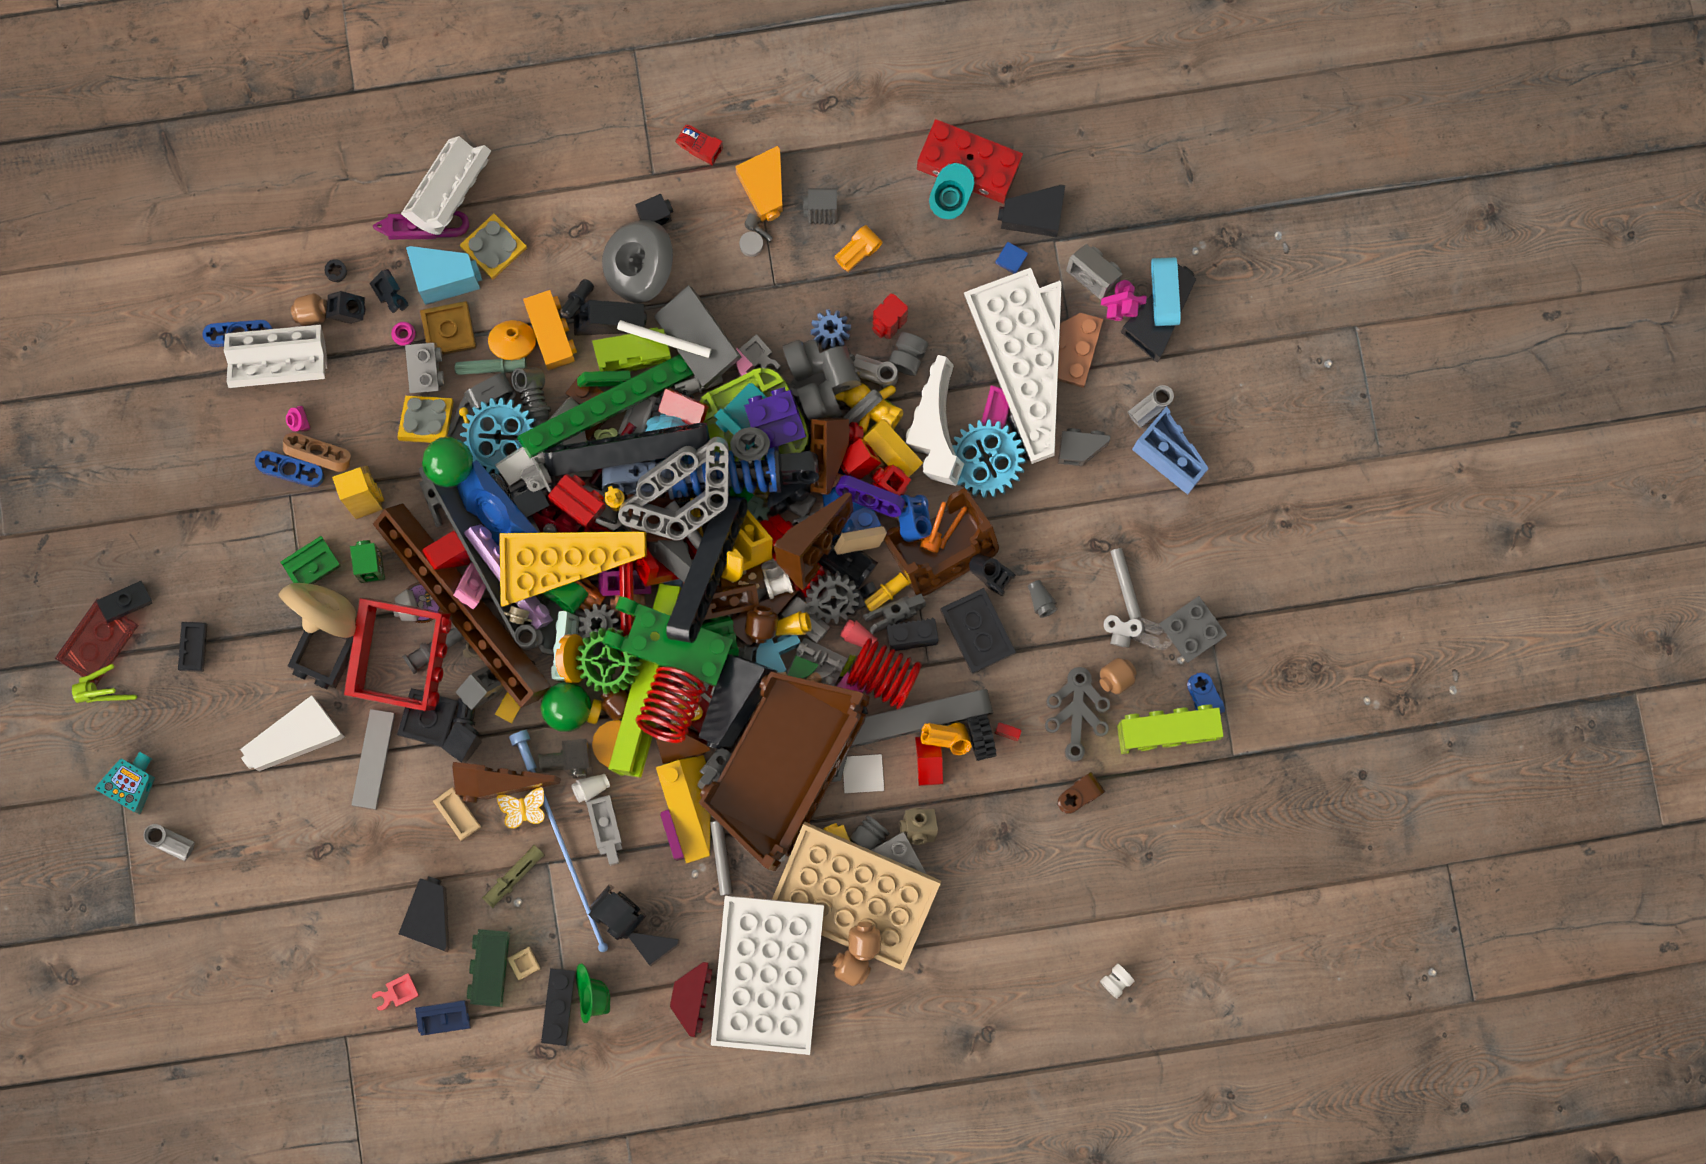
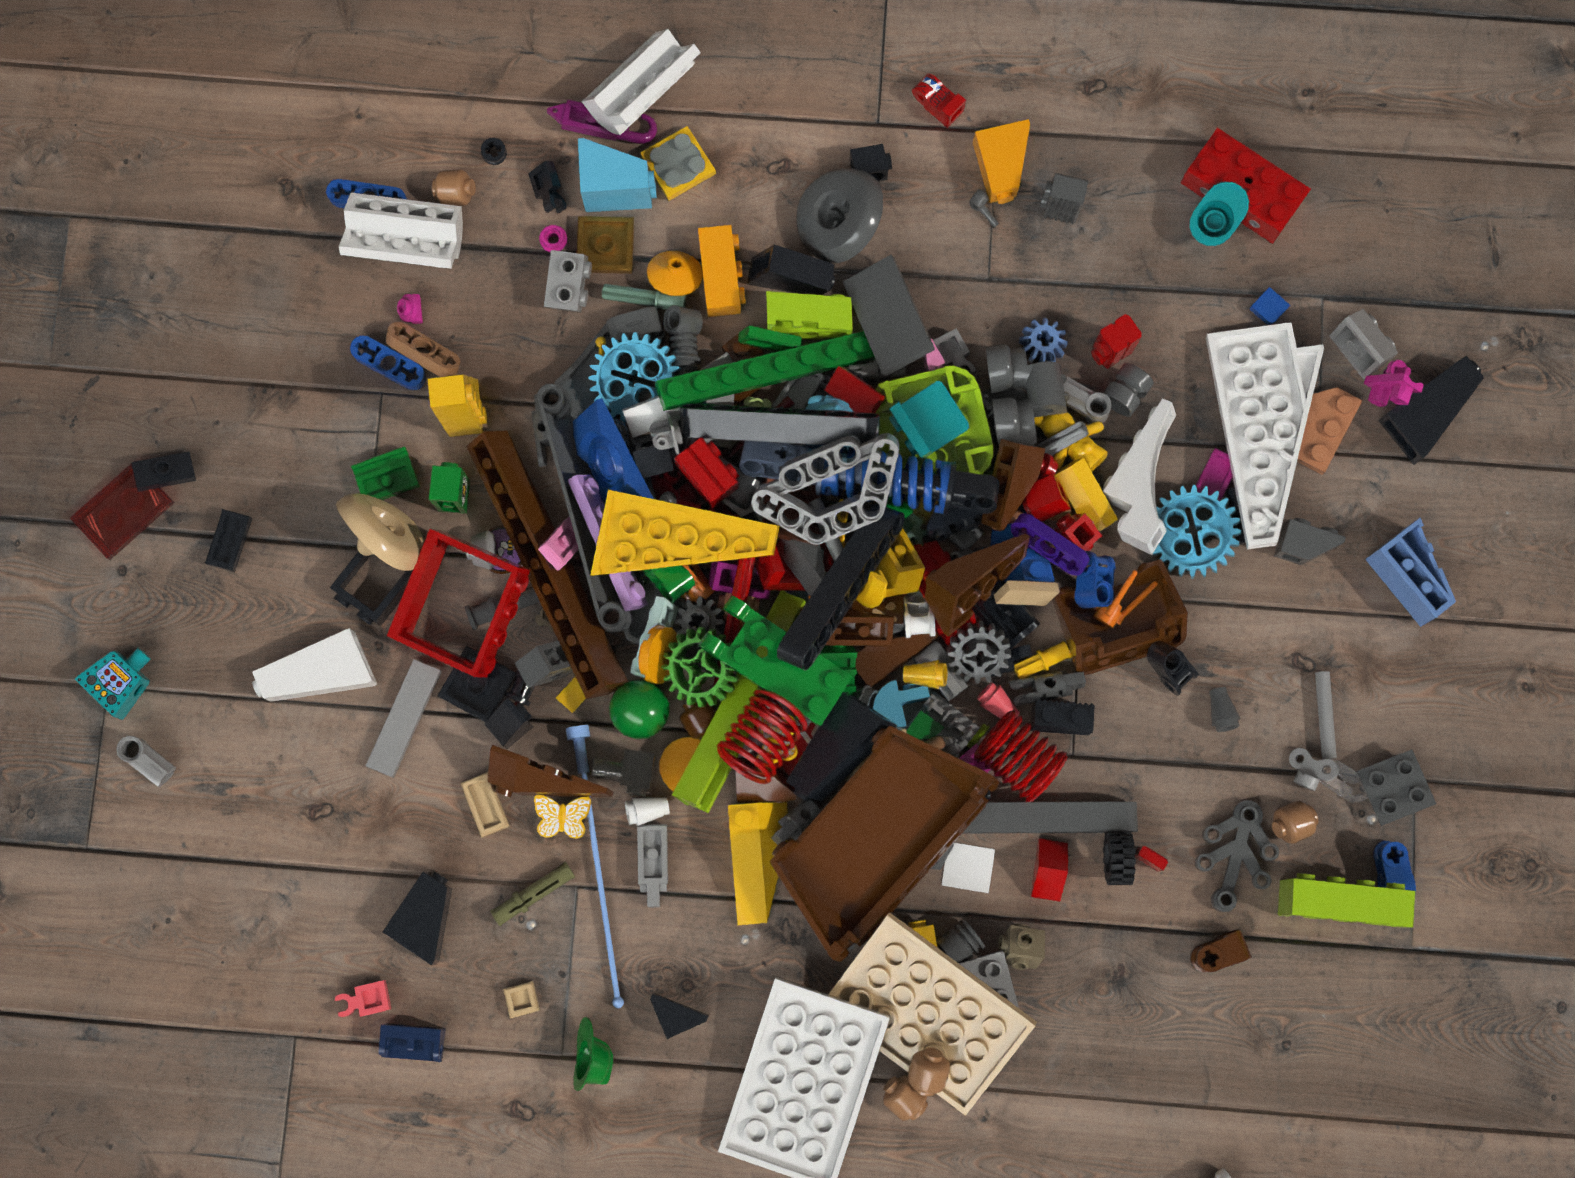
camera: 15 degrees right, 0 degrees up
lime plant [72,664,137,703] -> none
black brick [326,291,366,324] -> none
light grey piece [397,395,454,443] -> none
green piece [422,437,473,487] -> none
red slope [422,531,471,570] -> none
clear green brick [467,929,510,1008] -> none
dark tan plate [504,606,532,625] -> none
black plate [541,968,576,1046] -> none
black axle [560,279,594,319] -> none
yellow tile [587,699,602,724] -> none
black brick [588,884,646,940] -> none
yellow axle [605,486,625,511] -> none
white bar [617,320,712,358] -> none
magenta tile [660,810,685,861] -> none
dark red slope [670,962,713,1038] -> none
light grey piece [710,821,732,896] -> none
dark grey gear [730,427,770,463] -> none
light grey tile [739,232,763,257] -> none
dark purple plate [744,387,807,448] -> none
reddish brown head [745,605,778,643] -> none
light orange piece [834,225,883,272] -> none
light orange piece [921,723,972,755] -> none
black plate [940,588,1016,674] -> none
black slope [997,185,1065,237] -> none
light grey piece [1128,385,1174,428] -> none
medium azure beam [1151,257,1181,326] -> none

